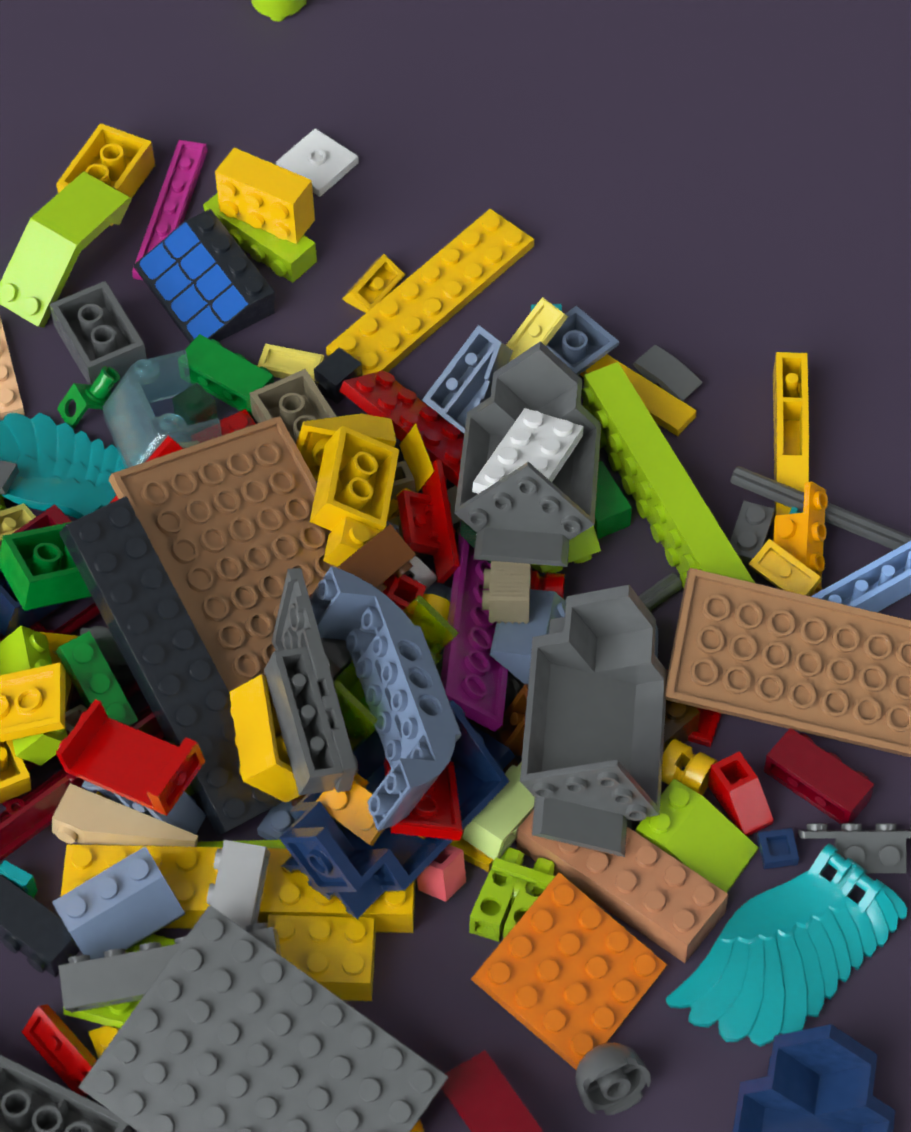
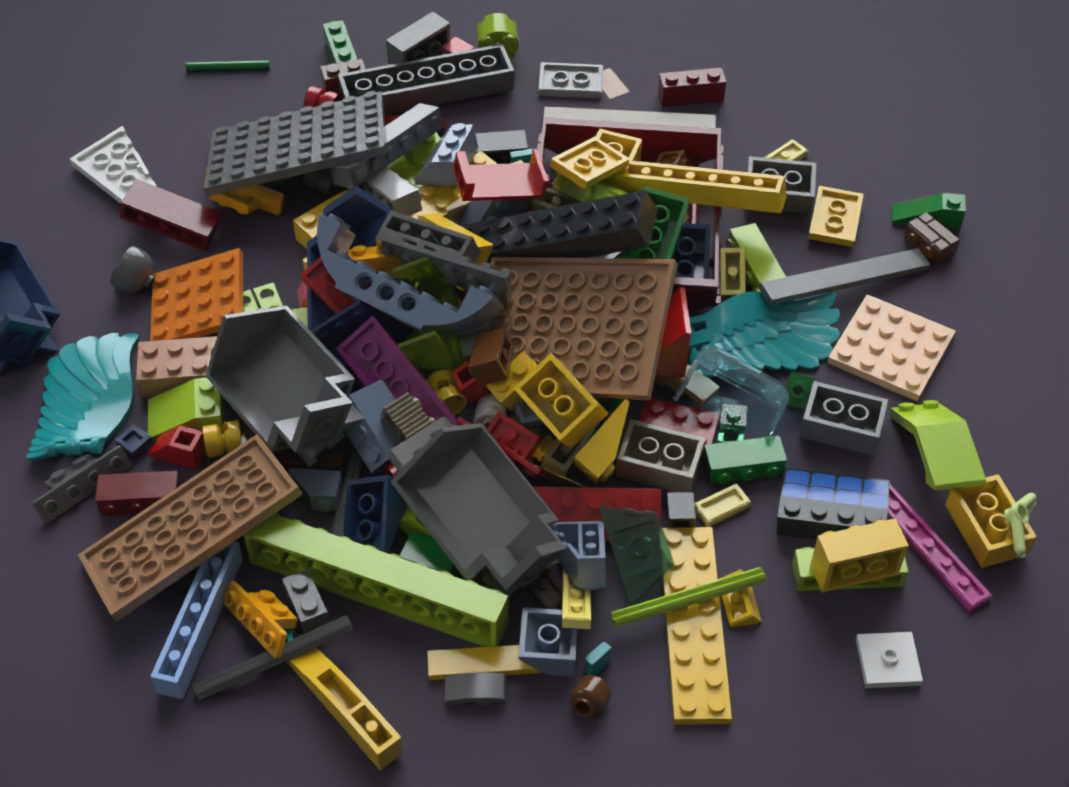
camera: 135 degrees right, 5 degrees down
white plate [472,408,584,494] -> none
yellow plate [749,539,822,596] -> none
none -> dark blue slope [344,475,407,553]
none -> reddish brown head [570,675,611,717]
none -> clear green wing [599,505,674,605]
none -> lime axle [610,567,766,628]
none -> yellowish green piece [1004,493,1037,558]

